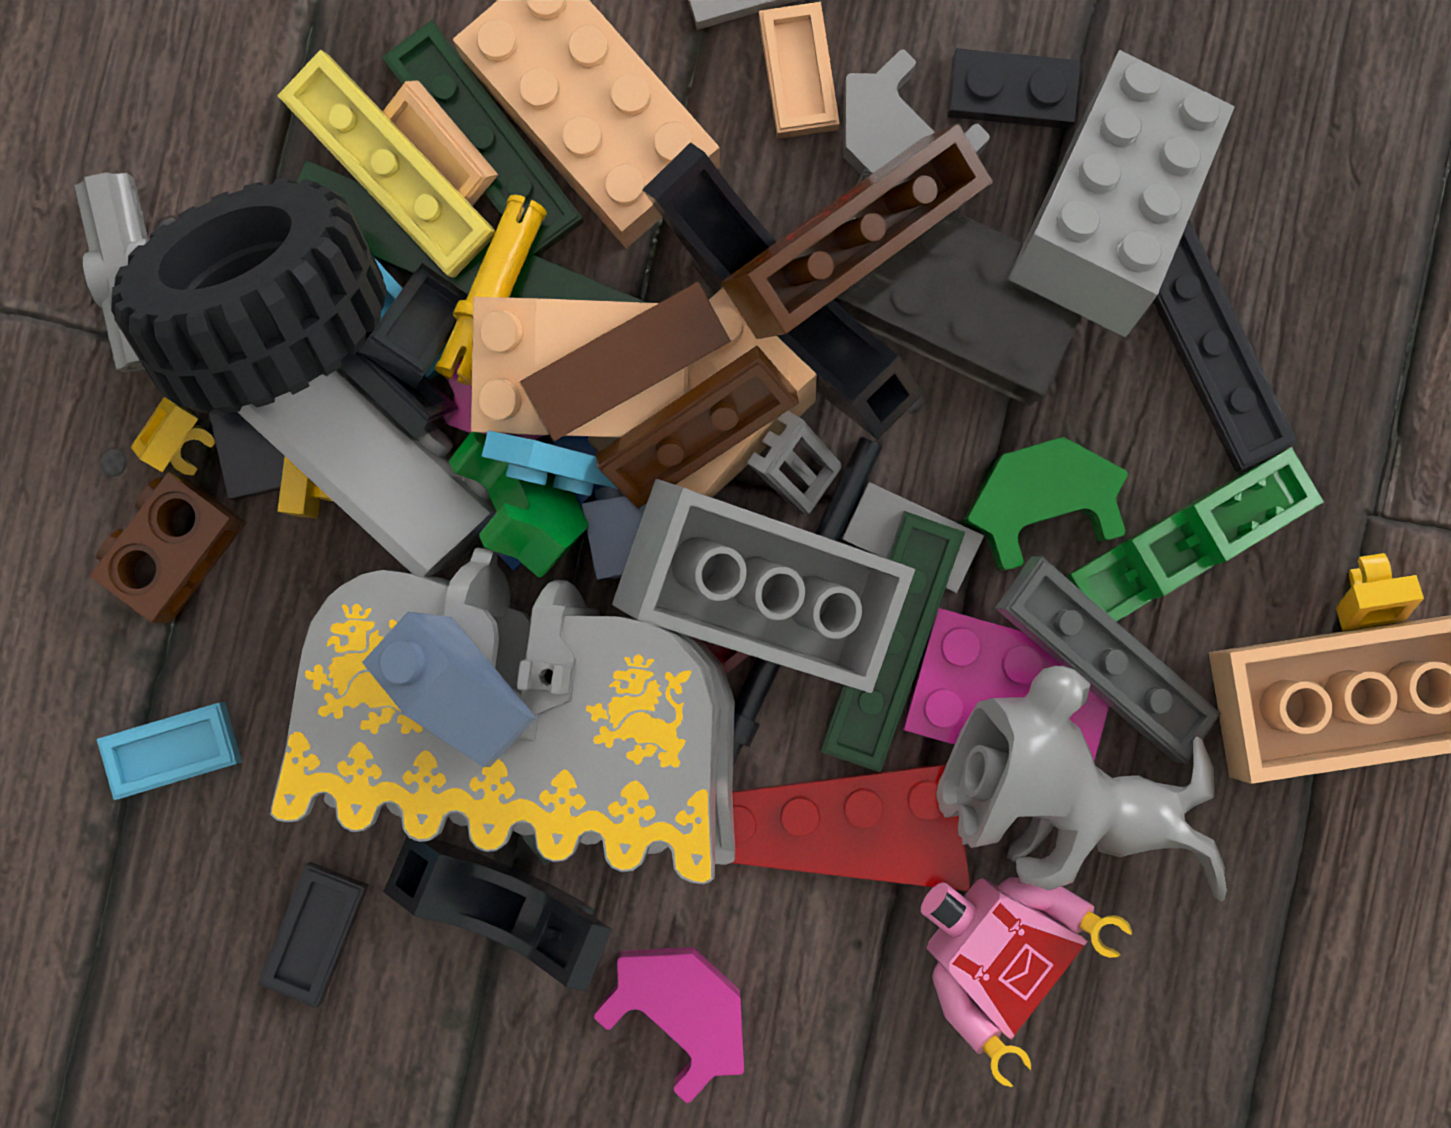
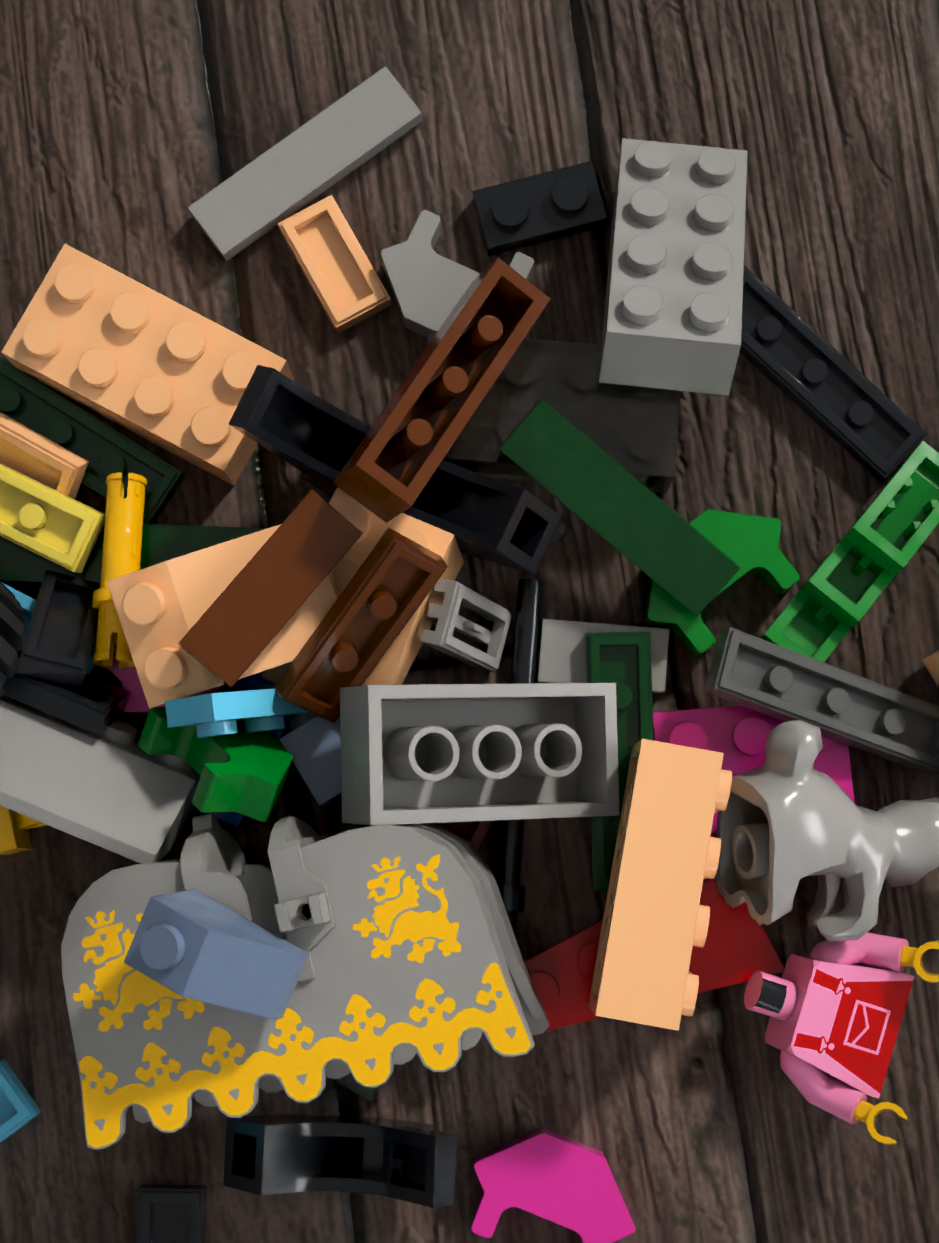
camera: 15 degrees left, 5 degrees down
none -> dark green tile [499,397,740,617]
none -> light nougat brick [588,738,732,1031]

